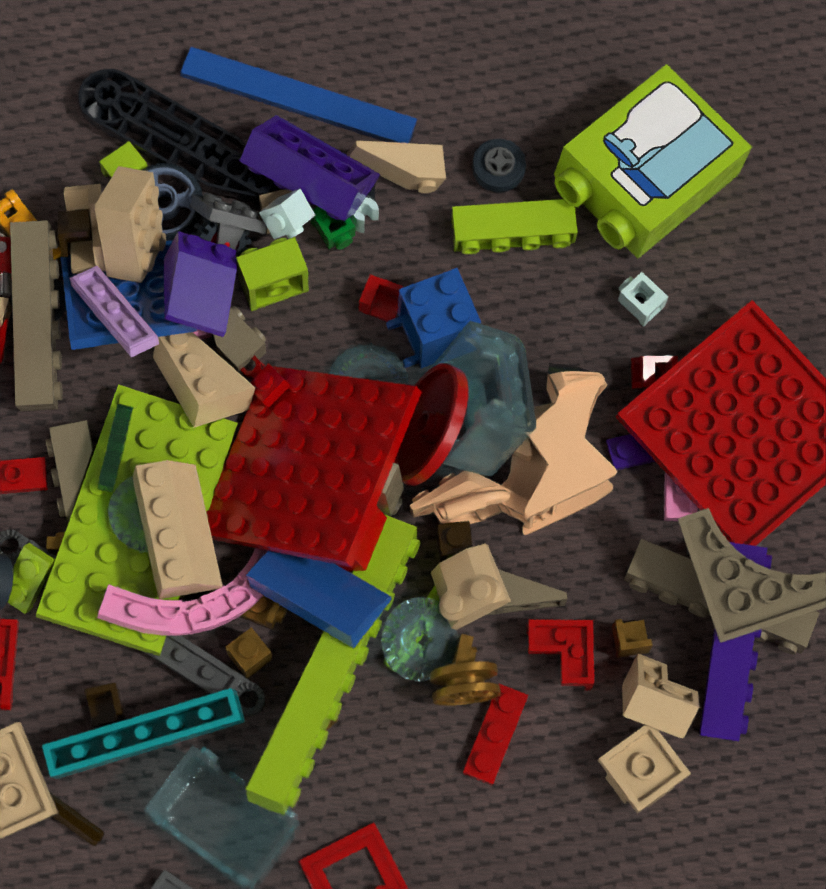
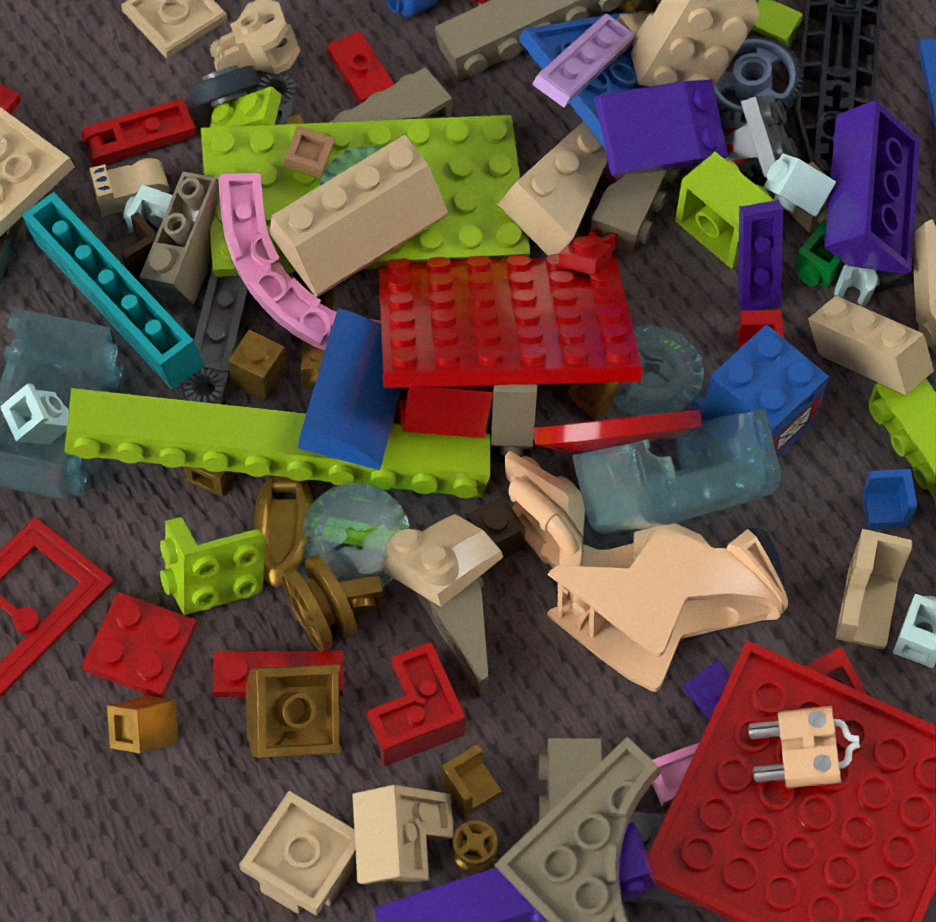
camera: 70 degrees right, 10 degrees down
clear green beam [97,403,134,493] -> none
none -> light aqua brick [0,383,69,445]
none -> red plate [82,592,197,698]
none -> tan leg [90,158,170,217]
none -> pearl gold panel [107,695,178,753]
none -> light aqua bracket [123,185,173,234]
none -> dark tan slope [139,172,219,305]
none -> lime bracket [160,517,265,615]
none -> pearl gold slope [246,664,342,758]
none -> pearl gold piece [253,476,313,587]
none -> medium nougat plate [284,125,335,178]
none -> pearl gold wheel [453,821,497,873]
none -> dark purple plate [738,200,783,311]
none -> light nougat piece [748,706,860,788]
none -> tan brick [808,296,934,395]
none -> tan panel [835,529,913,649]
none -> blue panel [862,469,917,530]

